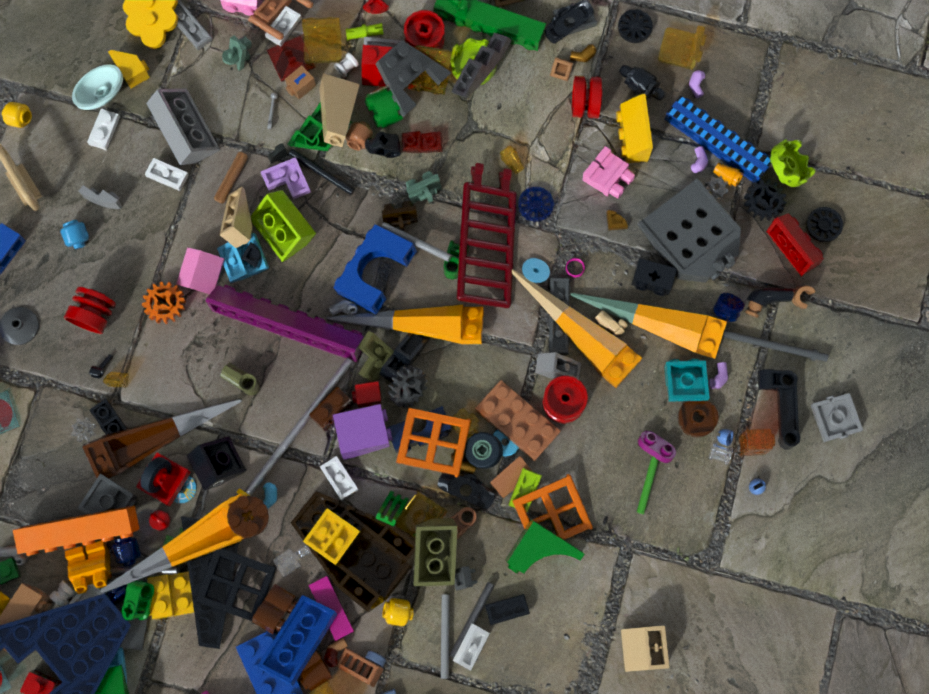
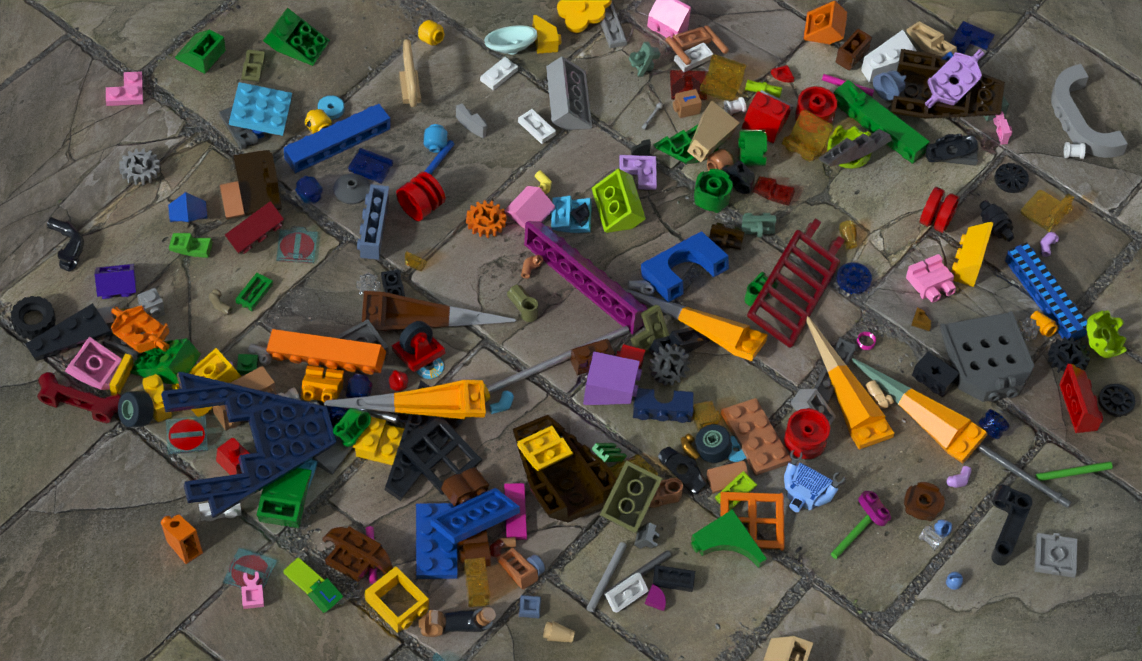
camera: 20 degrees right, 20 degrees down
black hand [89,354,113,379] -> none
black slope [187,436,247,491] -> none
medium nougat axle [214,152,248,204] -> none
tan slope [220,187,253,248] -> none
reddish brown plate [227,496,269,538] -> none
clear plate [273,546,311,577] -> none
black bar [289,149,355,195] -> none
white plate [320,456,358,501] -> none
dark grey wing [376,40,451,117] -> none
light grey bar [381,222,452,262] -> none
yellow head [382,598,414,626] -> none
orange window [396,408,471,477] -> none
medium azure piece [522,258,550,283] -> none
medium nougat slope [550,57,574,81] -> none
pearl gold arm [570,44,597,63] -> none
teal plate [664,359,710,402] -> none
lavender arm [691,146,708,173] -> none
clear orange brick [739,429,775,456] -> none
piece [745,285,816,318] -> none
none -> clear blue plate [348,148,393,184]
none -> sand blue brick [357,184,389,260]
none -> blue bar [424,140,454,174]
none -> nougat arm [521,255,543,279]
none -> light yellow arm [535,170,552,194]
none -> magenta tile [645,584,666,611]
none -> green brick [694,169,733,213]
none -> light blue torso [784,449,846,512]
none -> bright green bar [1036,462,1113,481]

